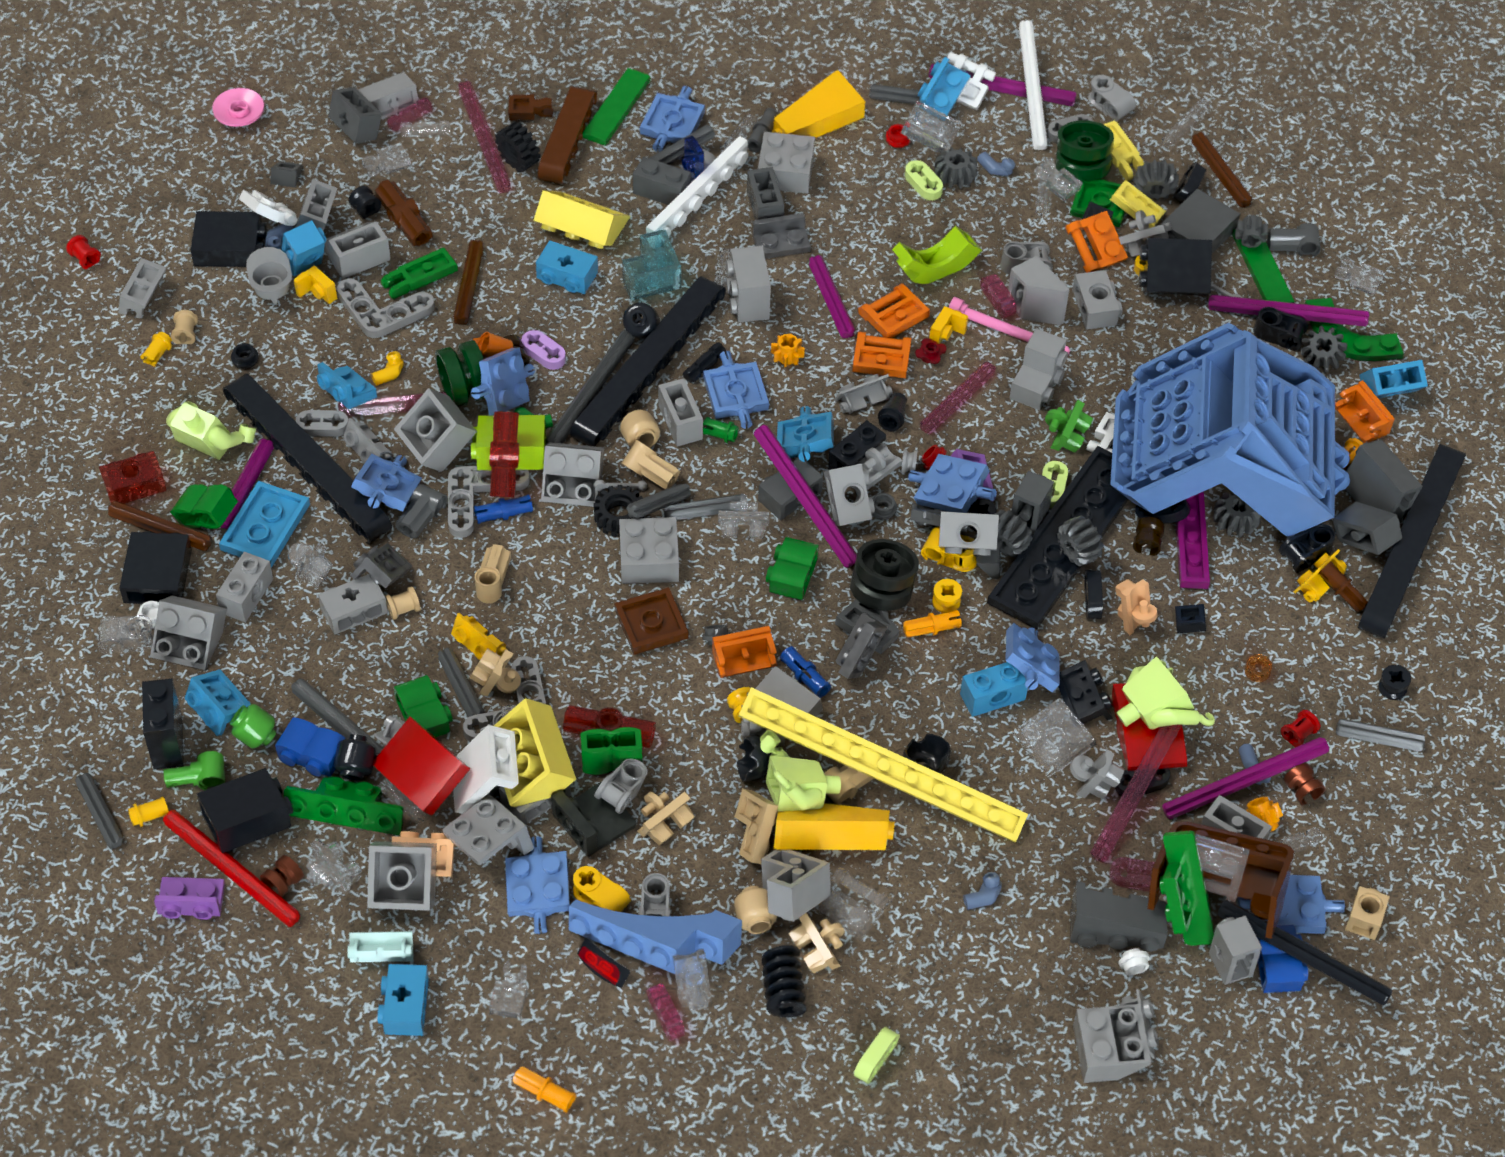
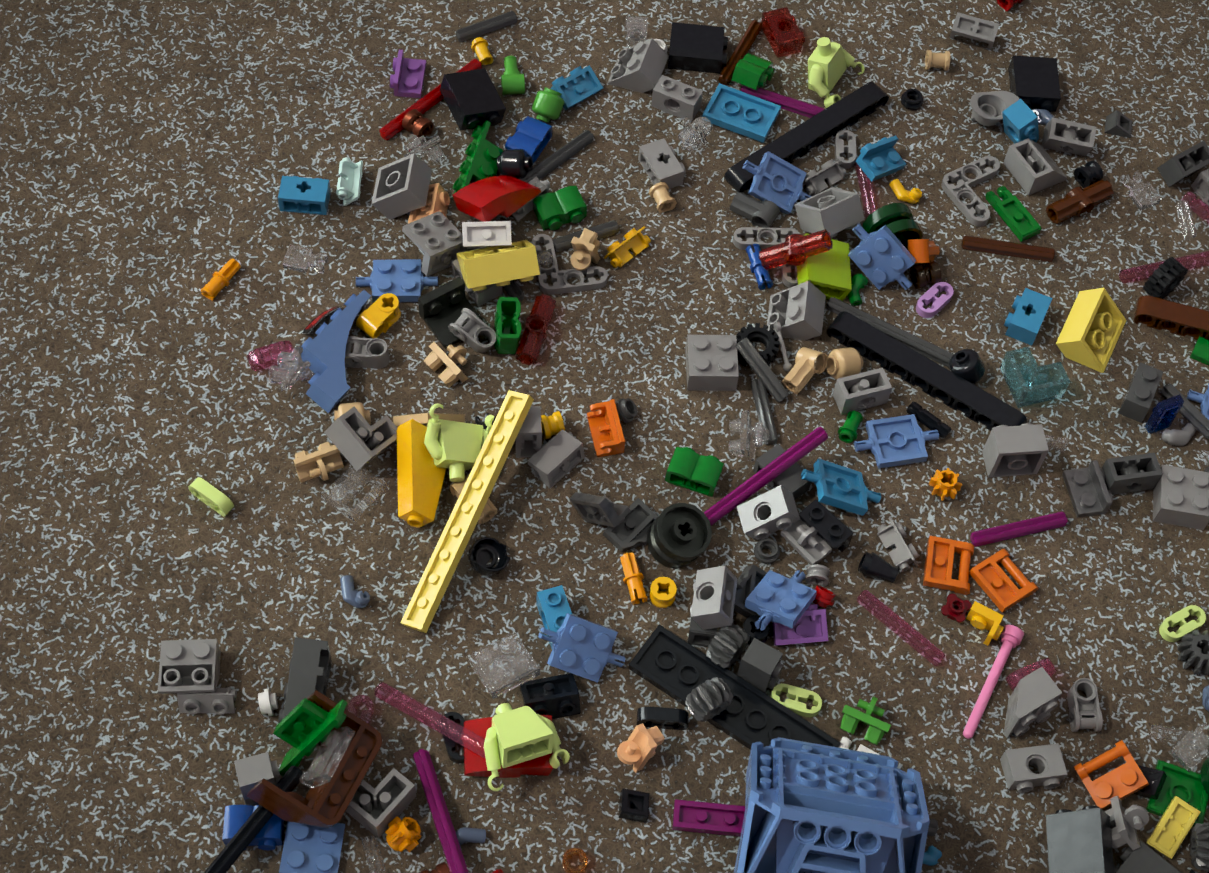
camera: 90 degrees right, 5 degrees up
yellow pin [140,332,172,367] -> none
black brick [142,678,184,770] -> none
bright pink dish [213,88,264,127] -> none
white plate [239,190,297,226] -> none
yellow bracket [294,265,337,304] -> none
flat silver bracket [350,543,412,588] -> none
tan piece [475,544,511,603] -> none
reddish brown plate [614,587,689,655] -> none
white plate [646,136,749,248] -> none
black piece [761,945,806,1017] -> none
blue pin [780,646,831,698] -> none
lime arch [892,226,982,284] -> none
light grey brick [1009,328,1068,410] -> none
light grey hips [1070,750,1124,799] -> none
dark brown wheel [1133,517,1165,556] -> none

